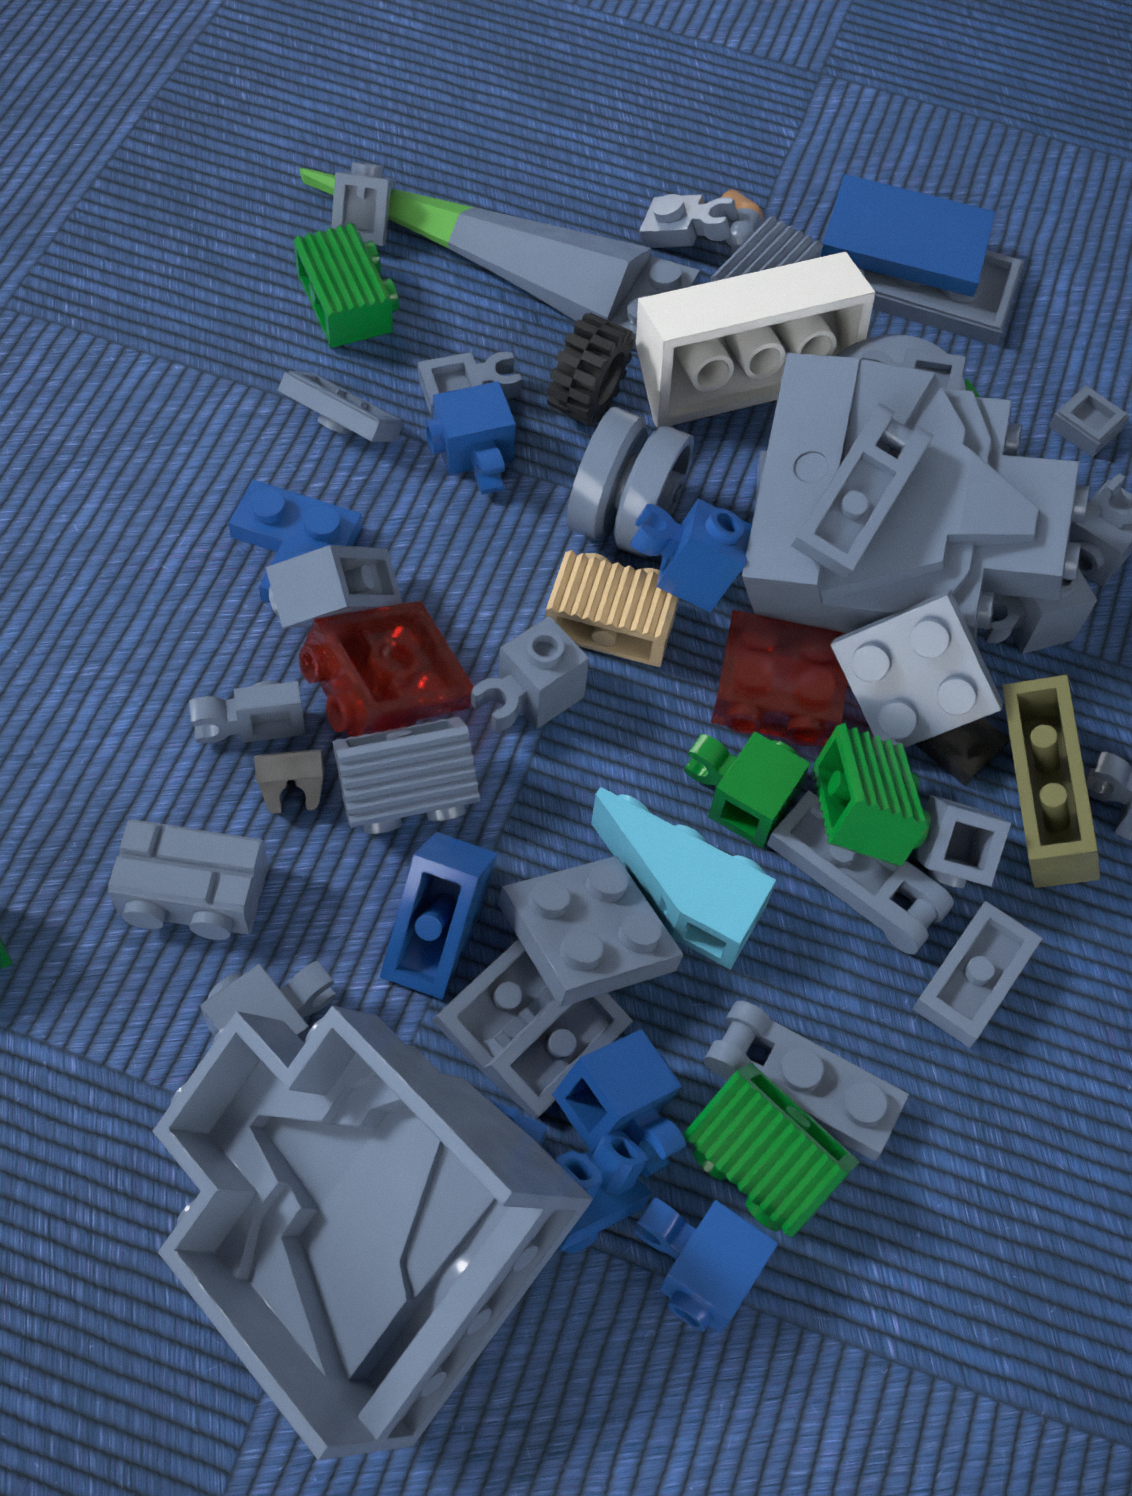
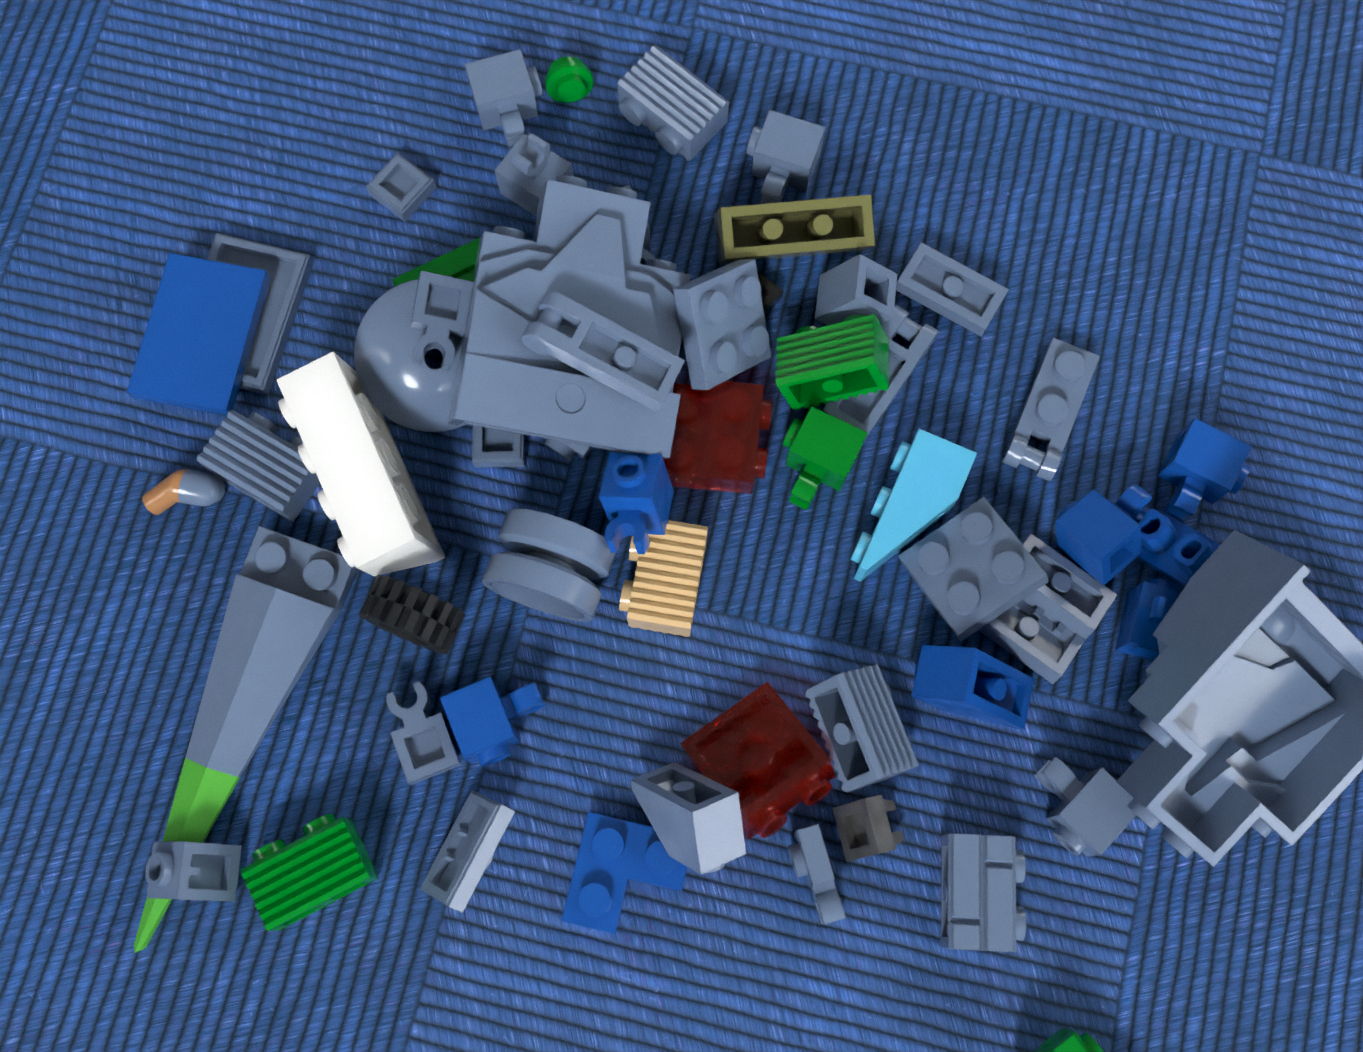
camera: 90 degrees left, 15 degrees up
sand blue brick [471,616,589,732] -> none
sand blue plate [639,194,739,248] -> none
green brick [683,1063,860,1238] -> none

